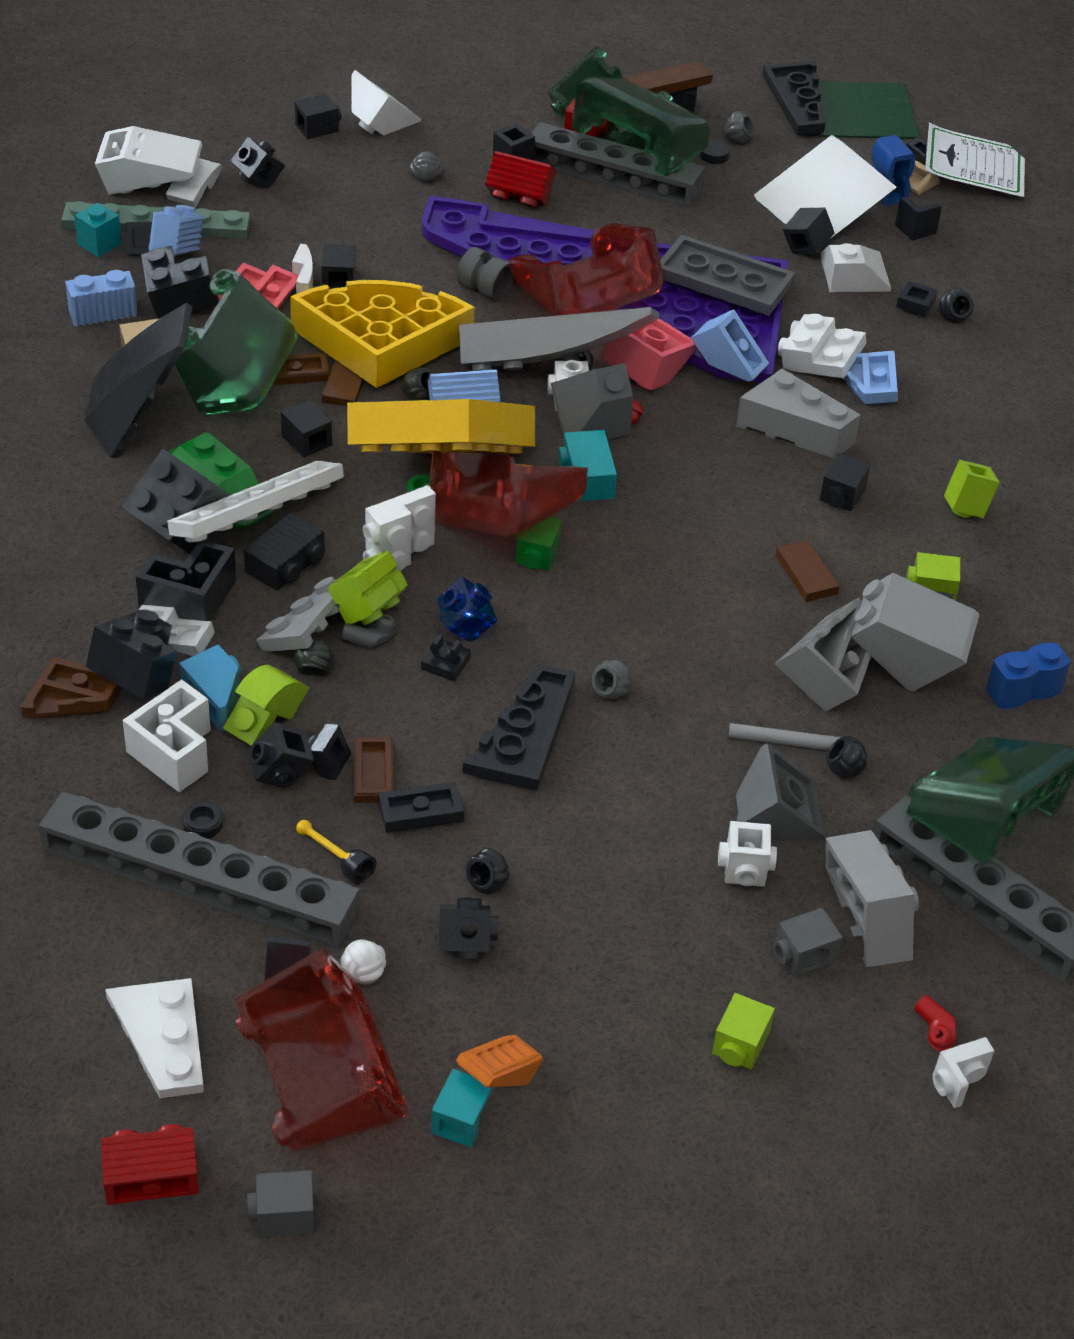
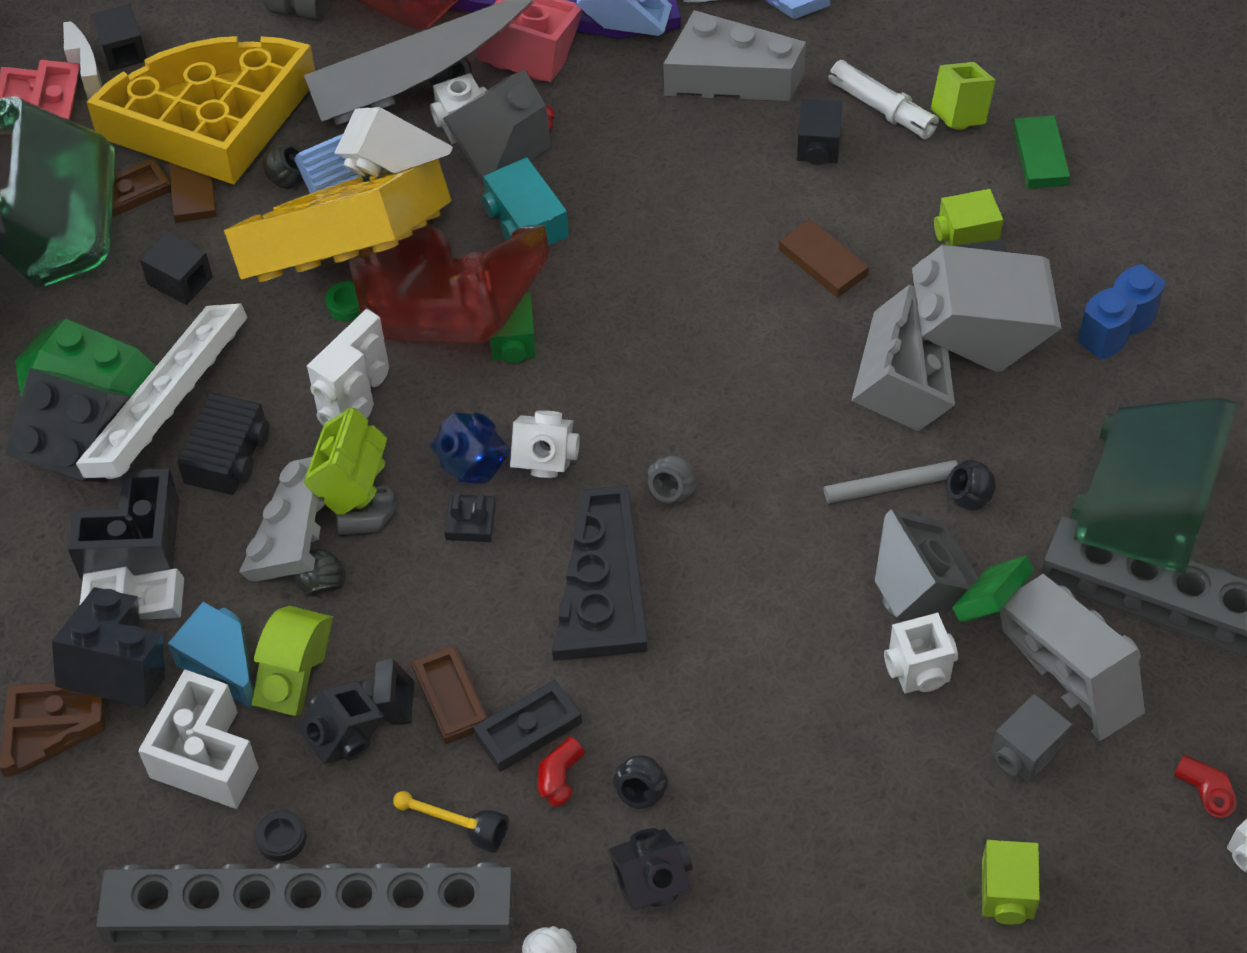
camera: 15 degrees left, 10 degrees up
none -> white slope [334,107,453,177]
none -> white brick [510,411,580,478]
none -> red arm [537,736,585,807]
none -> white pin [828,60,939,139]
none -> green tile [952,555,1034,622]
none -> green tile [1013,115,1070,189]

